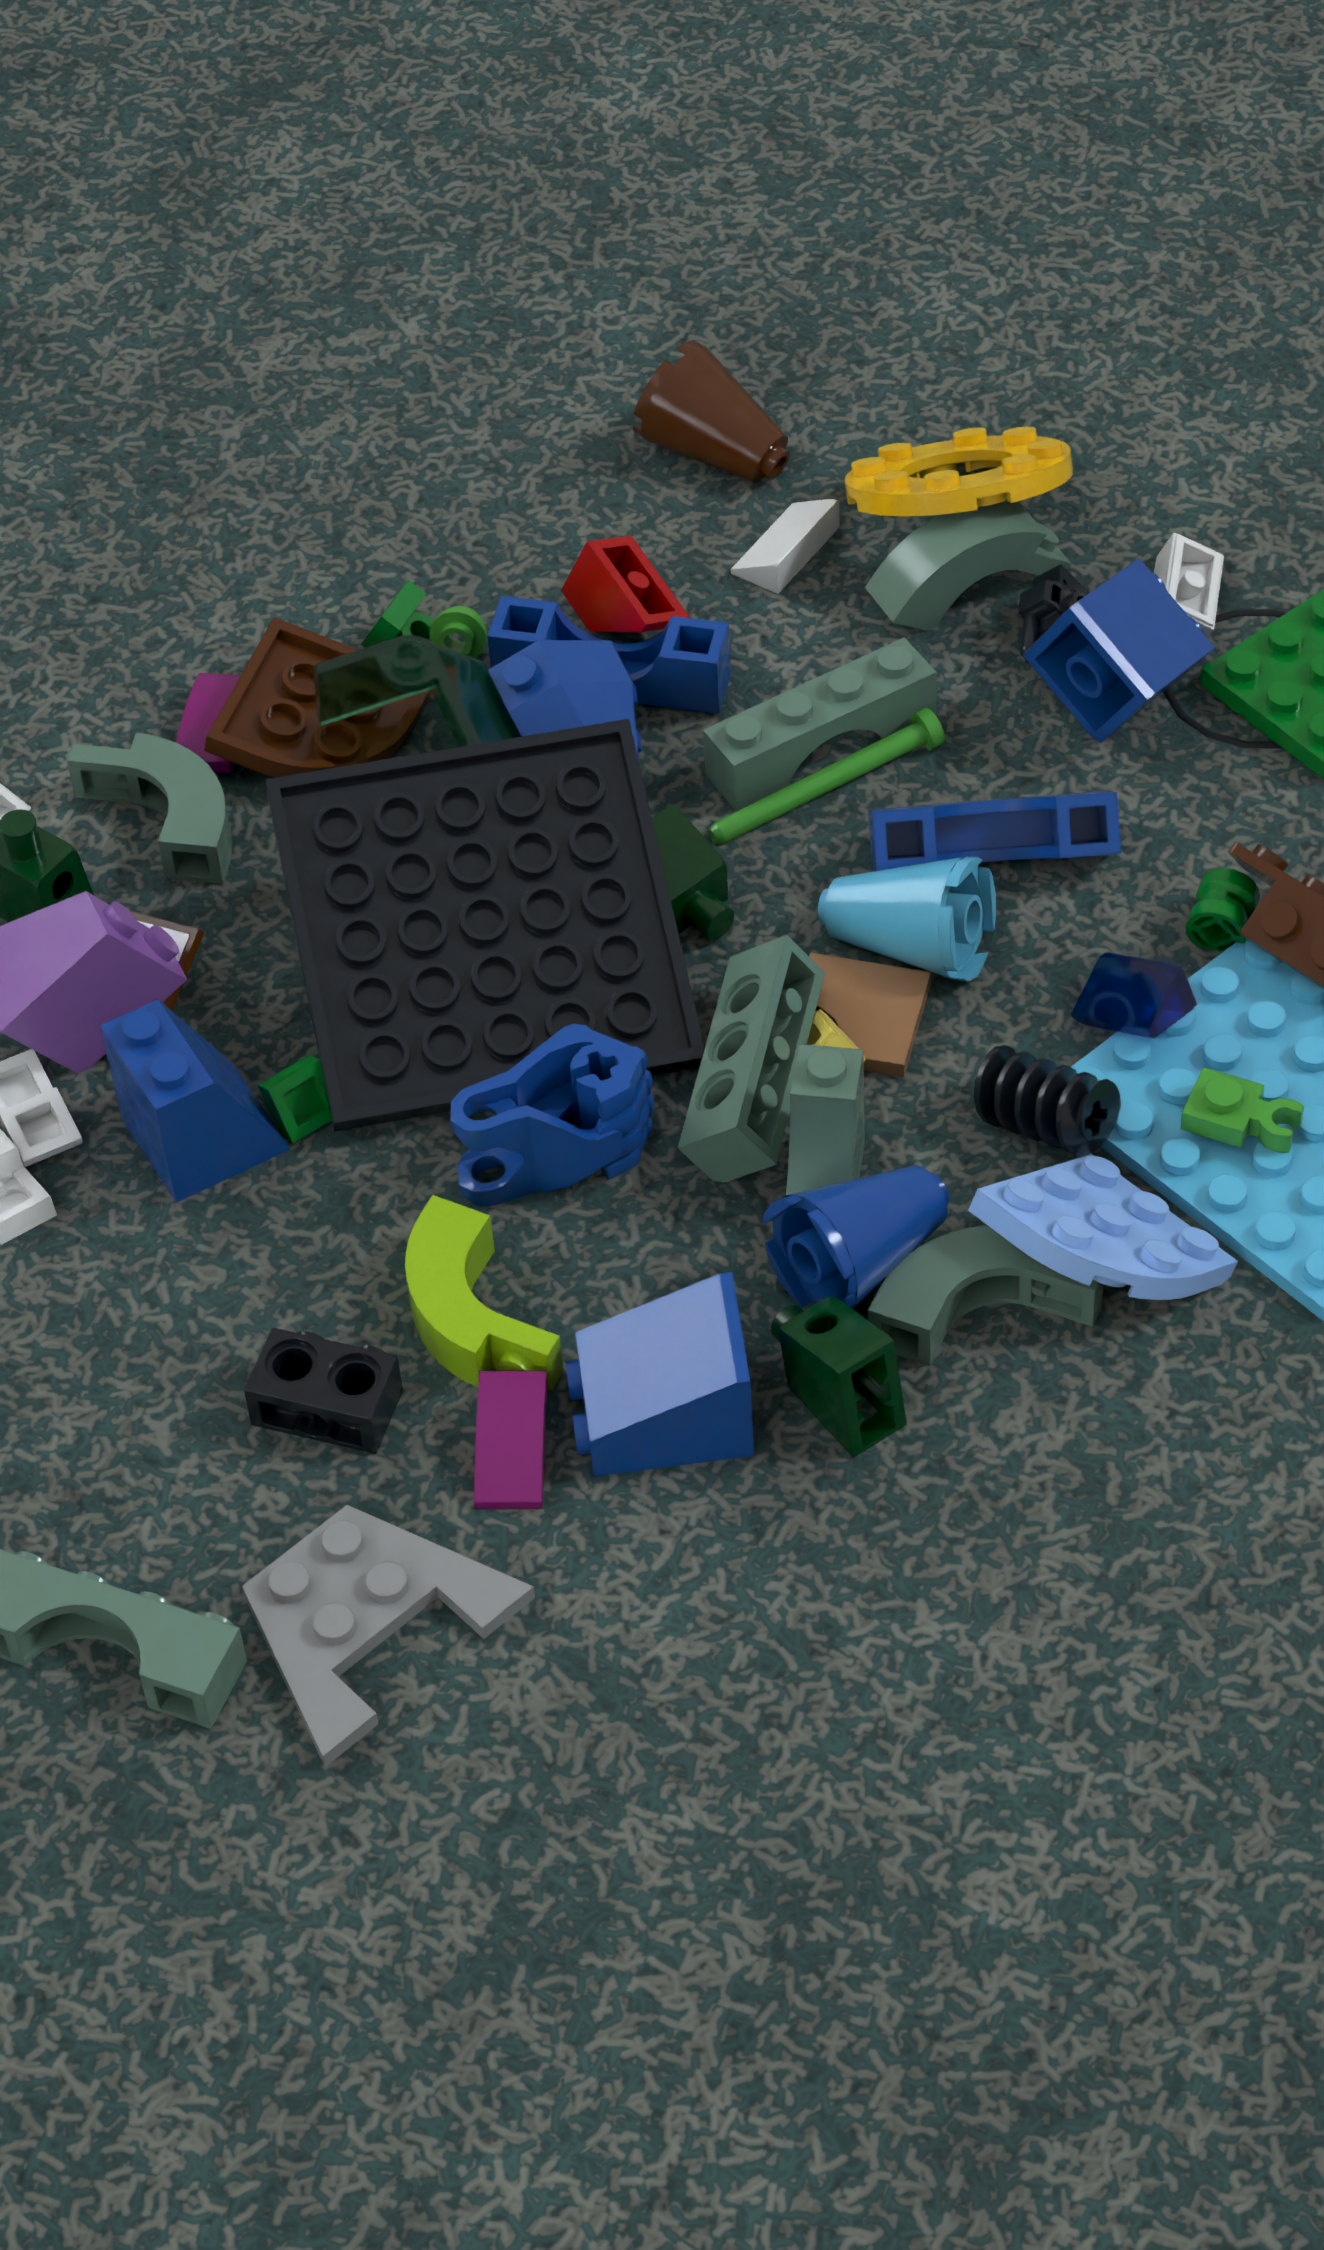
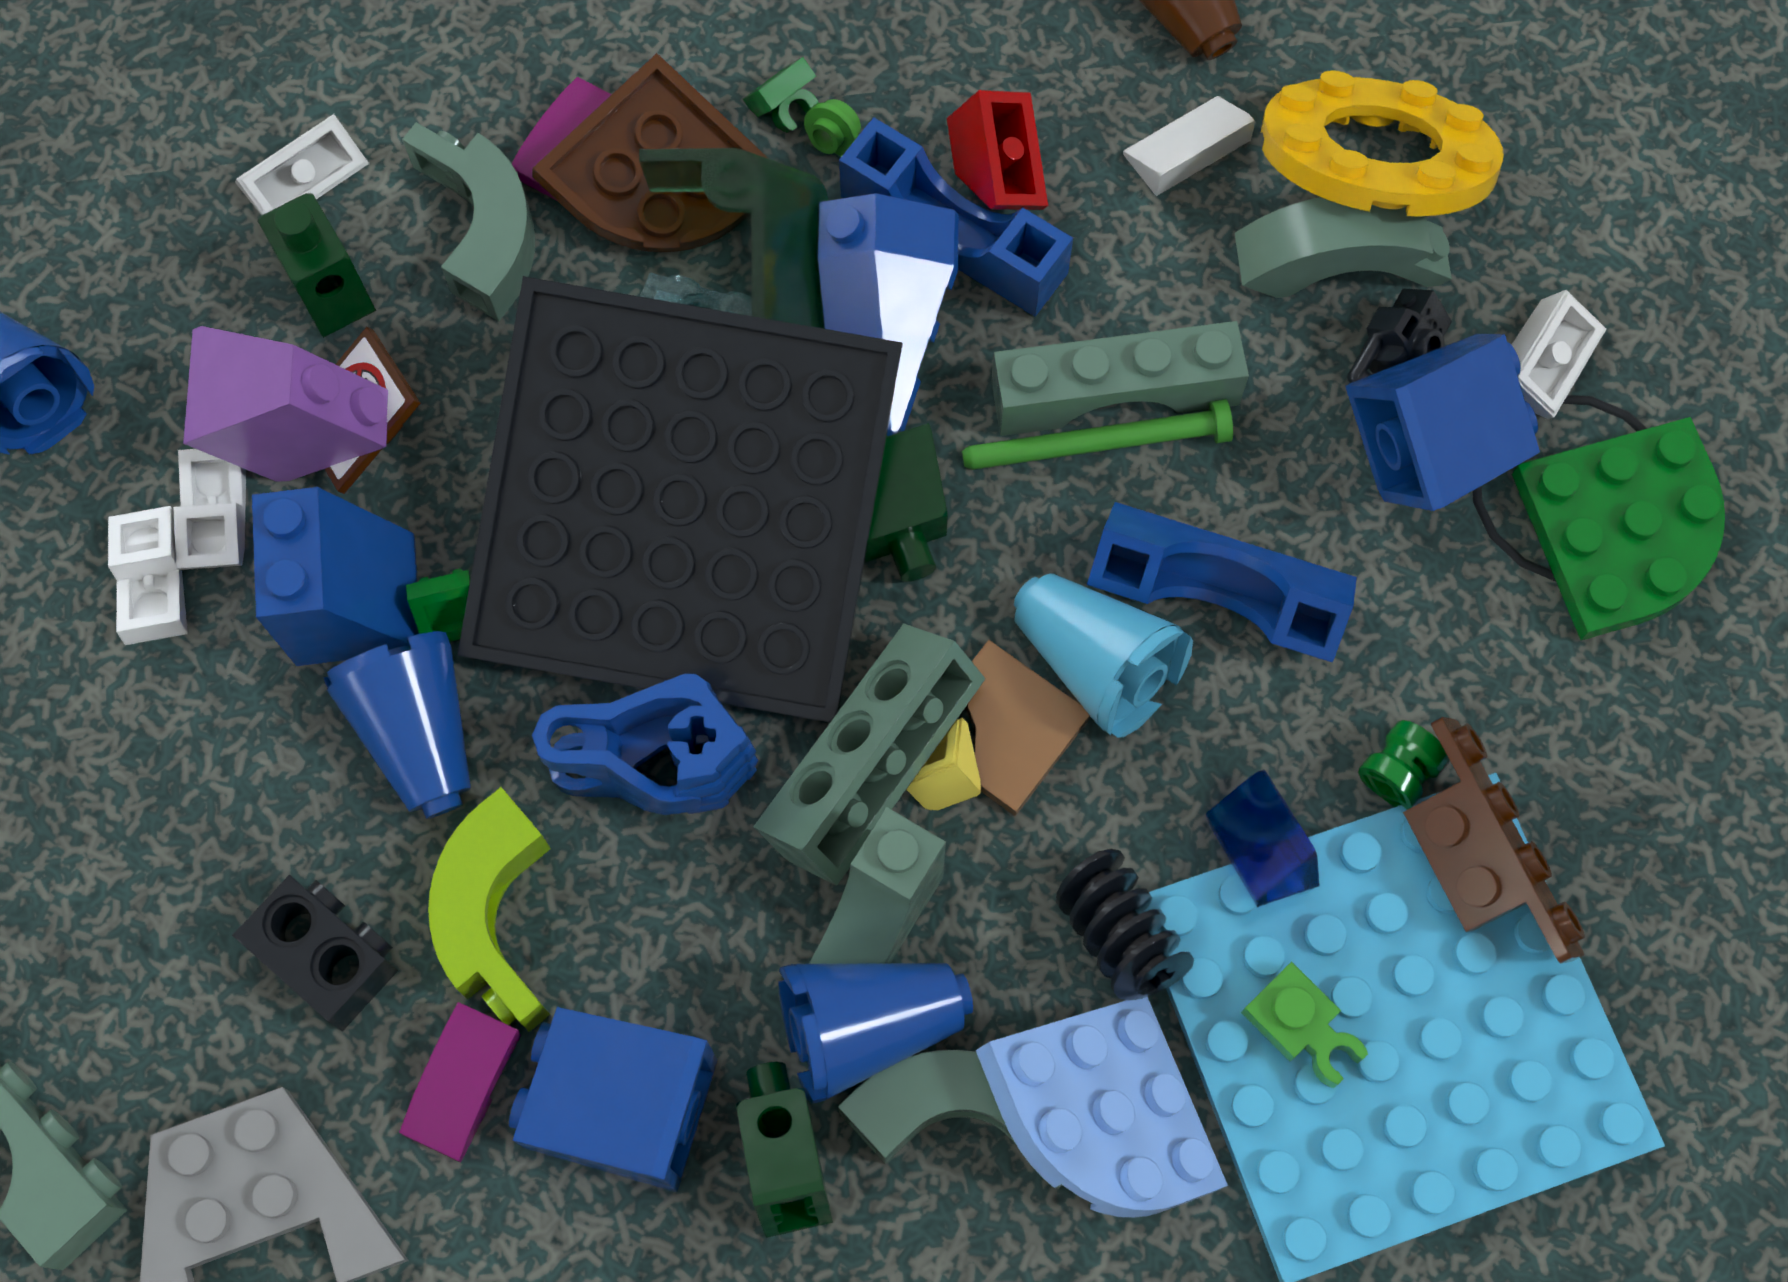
camera: 20 degrees right, 20 degrees up
none -> blue cone [323,631,471,819]

